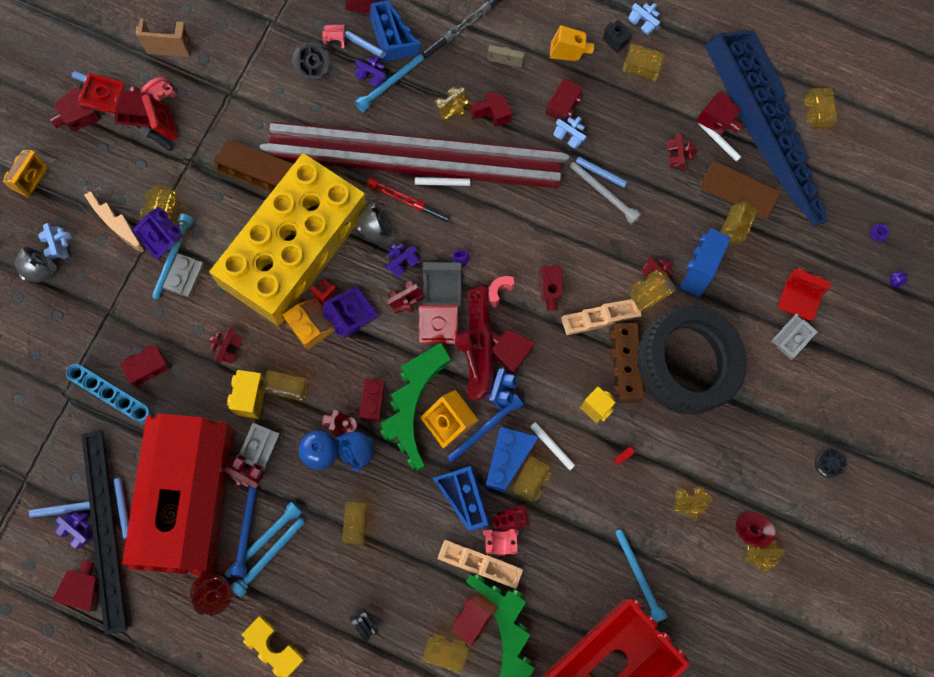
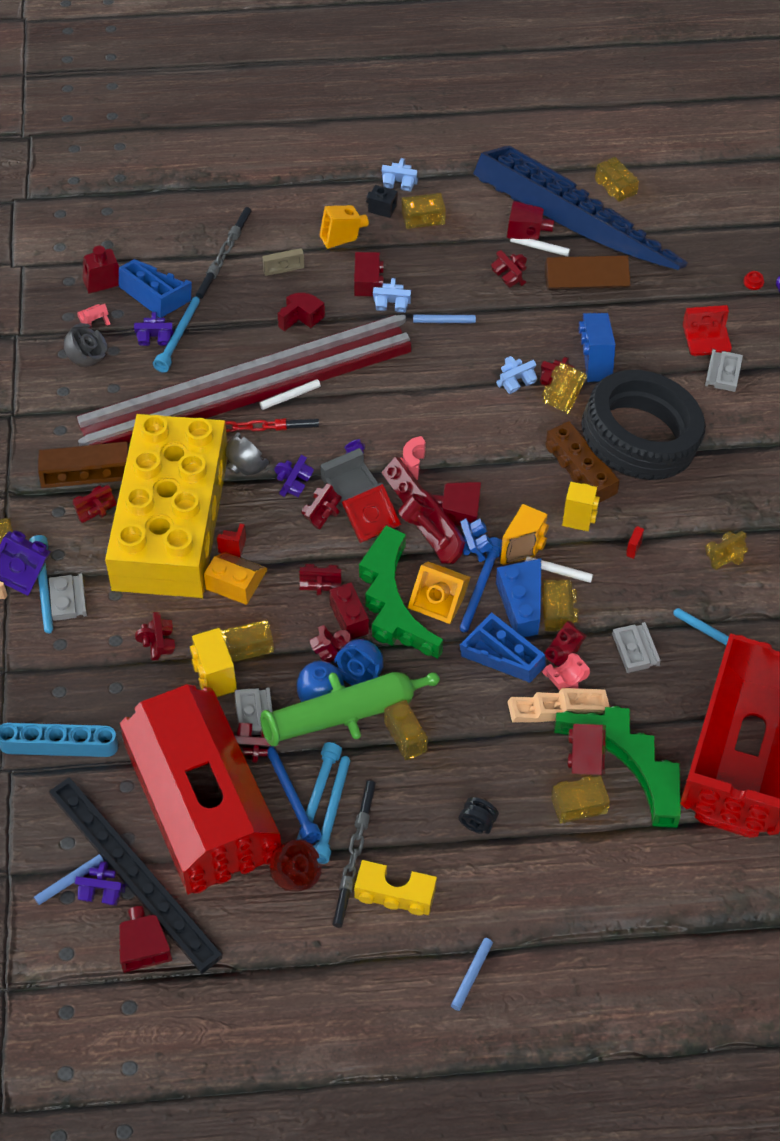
camera: 25 degrees left, 20 degrees down
medium blue bar [114,478,129,539] -> none
dark red brick [120,345,170,388] -> none
dark purple plate [323,286,378,338] -> none
medium blue bar [345,31,386,58] -> none
clear yellow hips [434,87,468,121] -> none
dark red torso [539,266,563,311] -> none
light nougat slope [561,299,642,335] -> none
light grey piece [570,162,642,225] -> none
clear yellow brick [720,201,758,245] -> none
dark purple plate [870,224,889,242] -> none
none -> dark red hips [73,485,117,523]
none -> bright green piece [260,672,440,747]
none -> dark red hips [299,564,341,595]
none -> piece [332,781,376,928]
none -> light blue hips [496,356,537,394]
none -> light orange slope [500,504,549,565]
none -> light grey plate [612,622,661,673]
none -> red plate [743,271,764,290]

